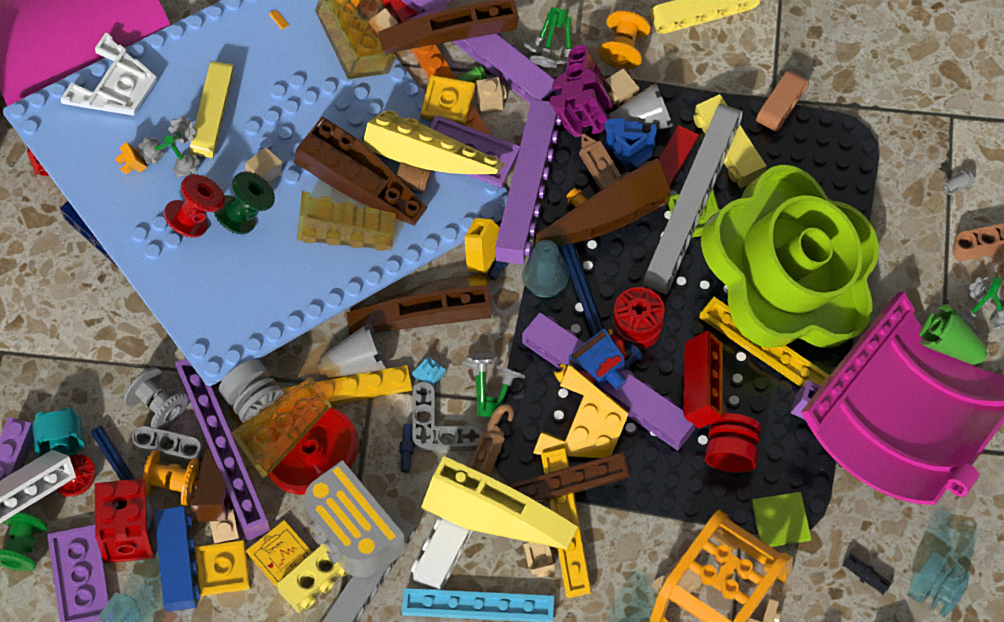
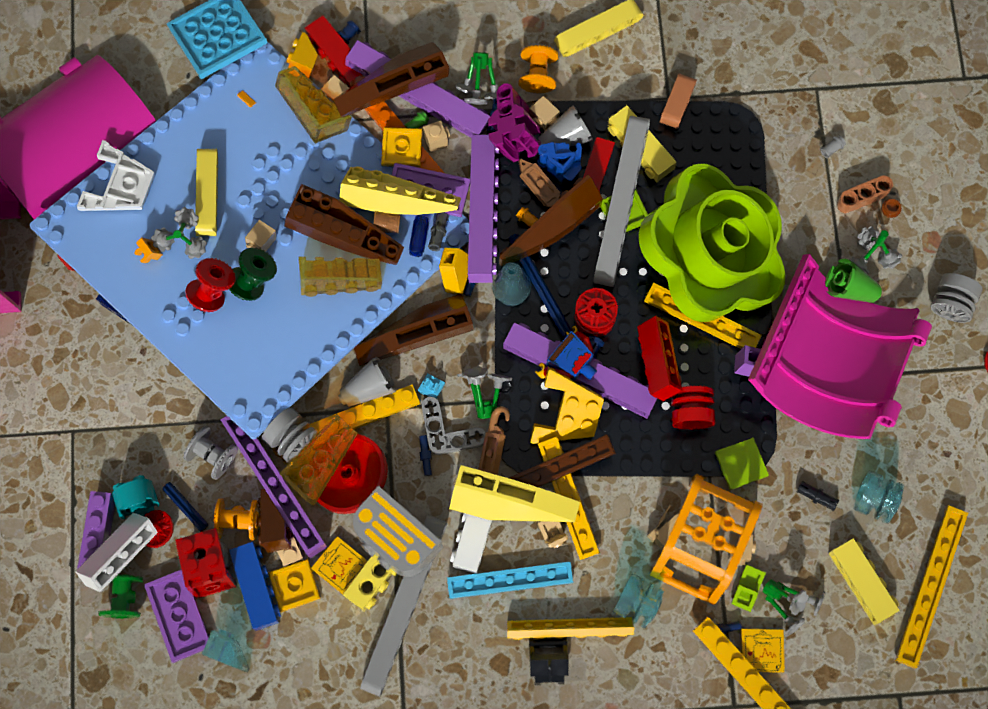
camera: 10 degrees left, 10 degrees up
light grey beam [132,426,204,466] -> none
none -> clear blue piece [409,215,429,257]
none -> dark grey pin [428,212,449,251]

